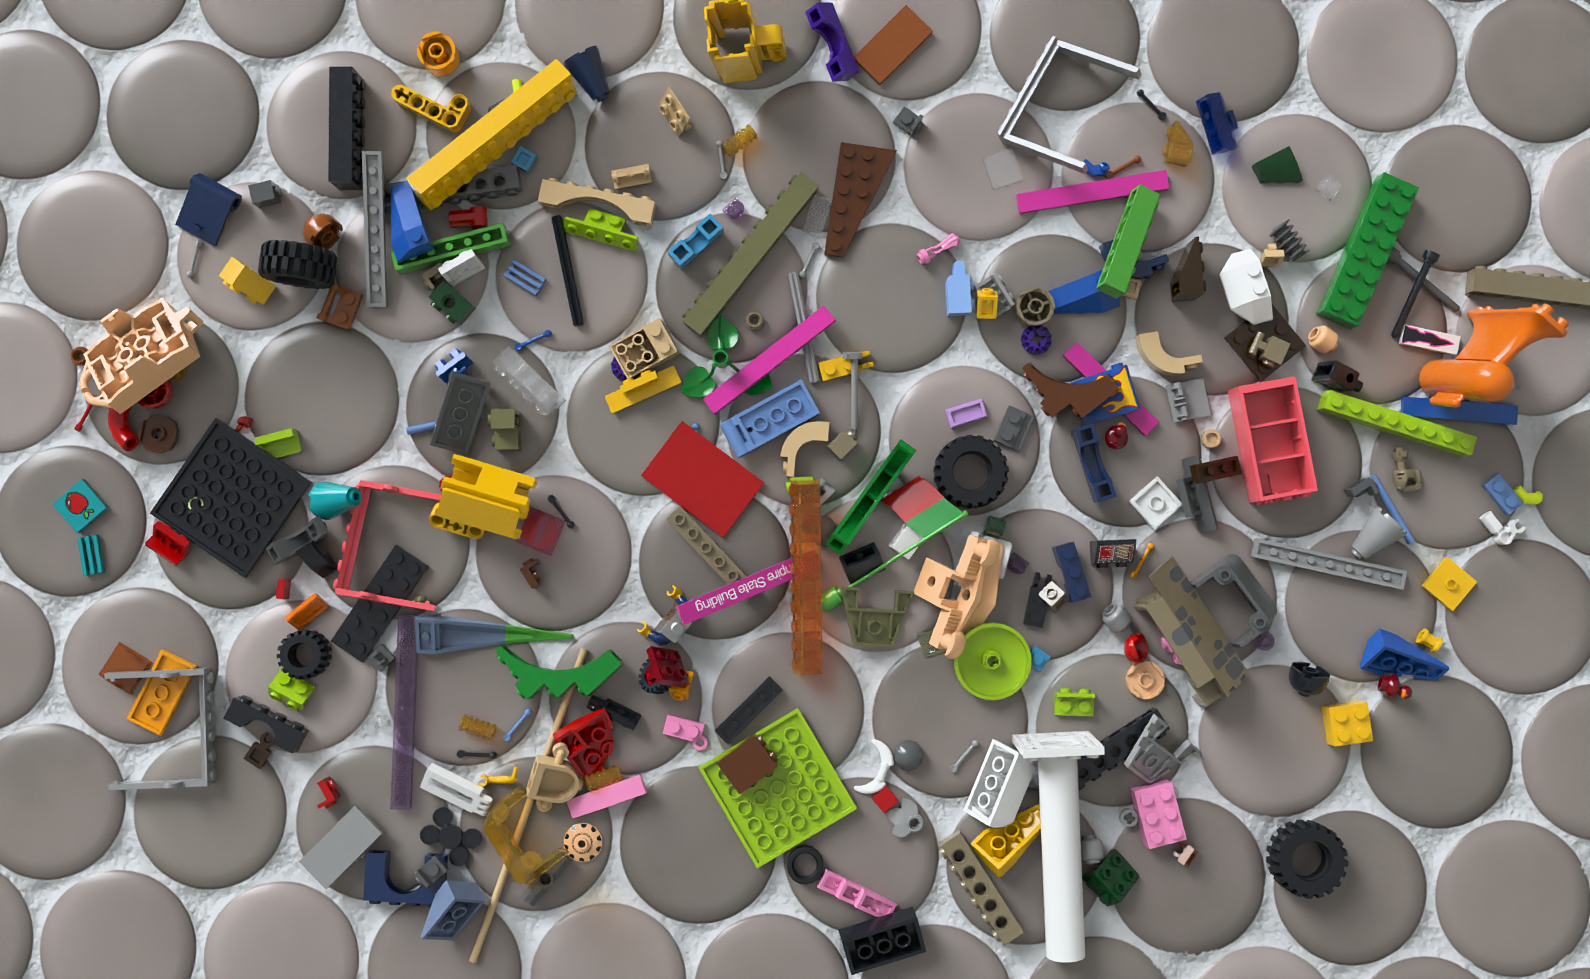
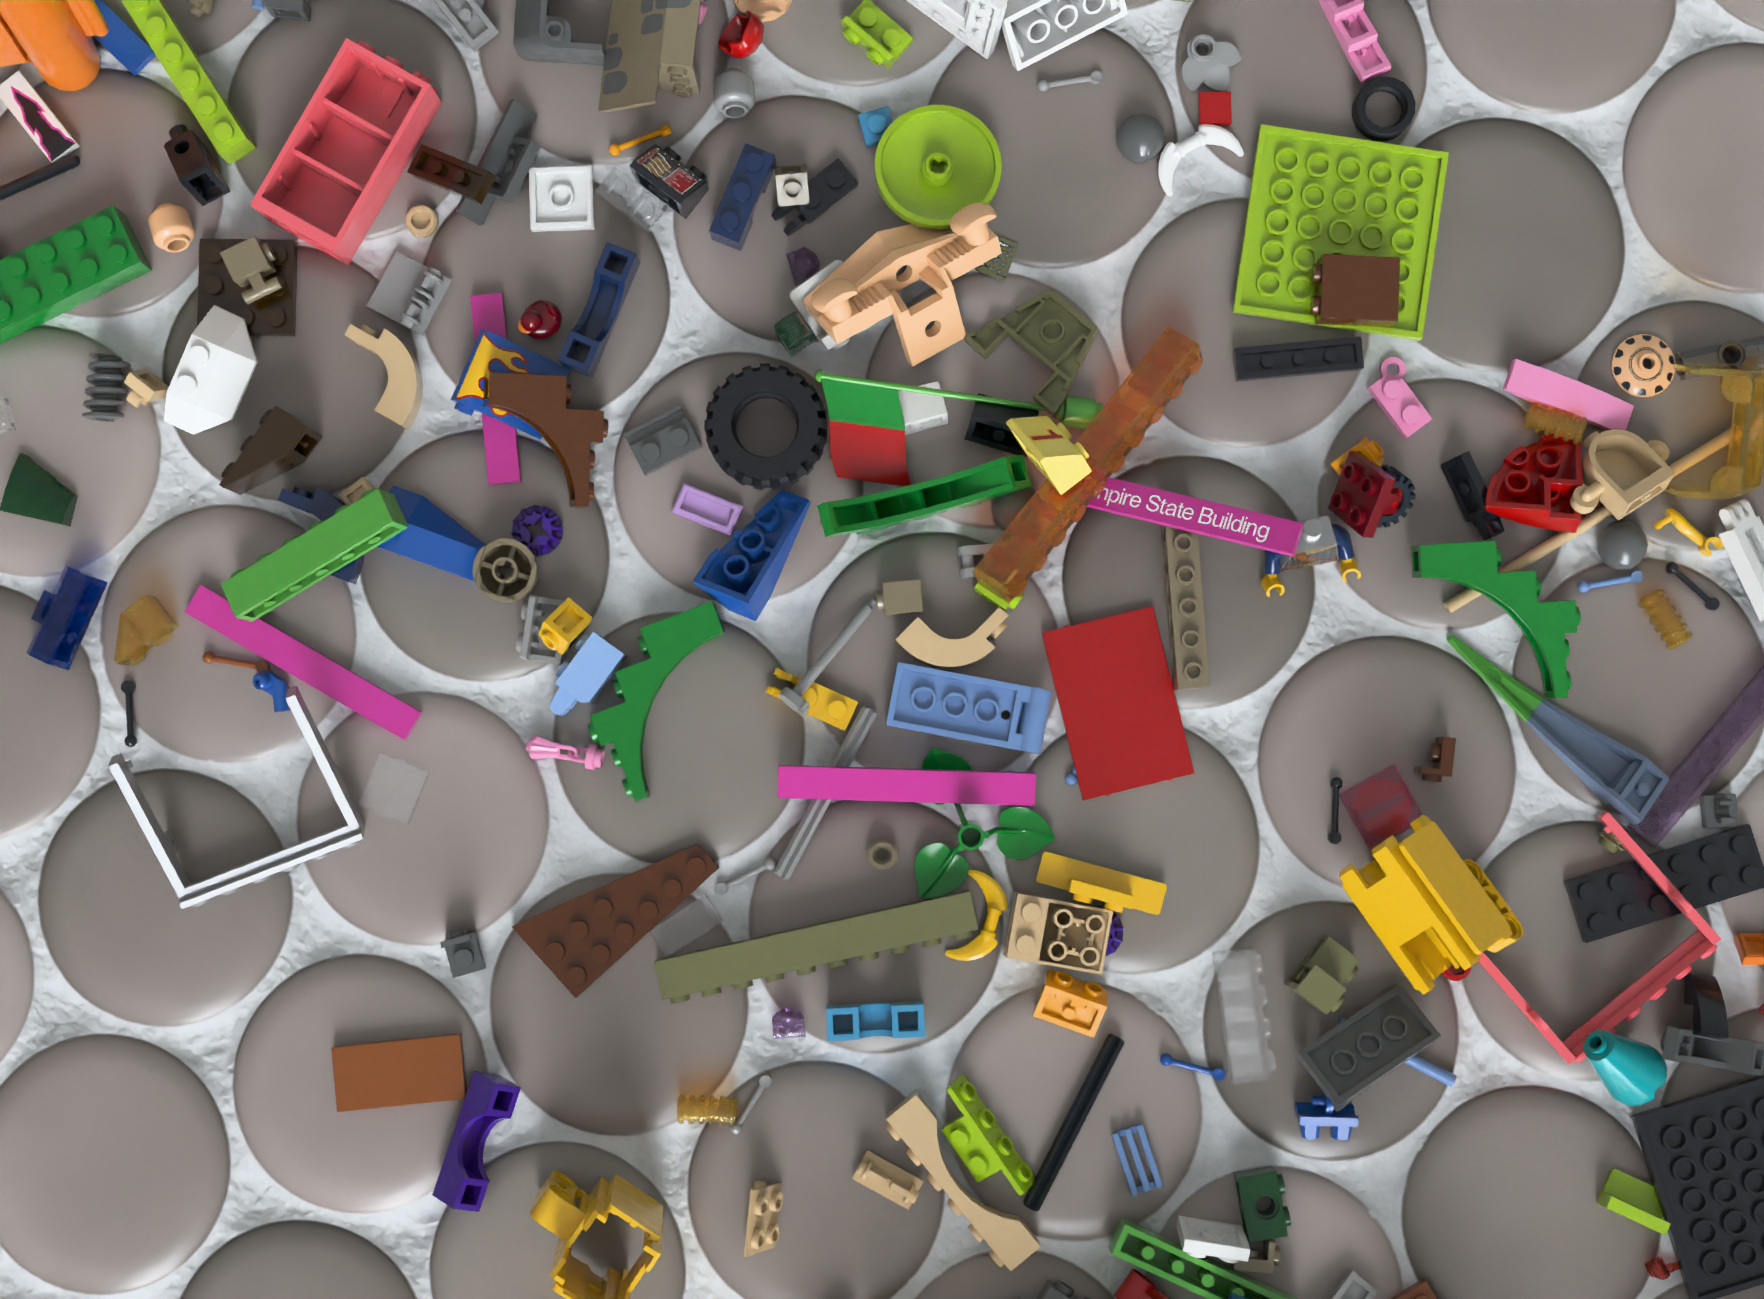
camera: 140 degrees left, 0 degrees up
none -> green arch [587,601,725,802]
none -> clear slope [595,167,668,232]
none -> blue wedge [693,490,811,621]
none -> yellow piece [945,870,1008,961]
none -> light yellow slope [1006,416,1092,495]
none -> light orange bracket [1033,969,1109,1038]
none -> dark grey hair [1598,520,1648,570]

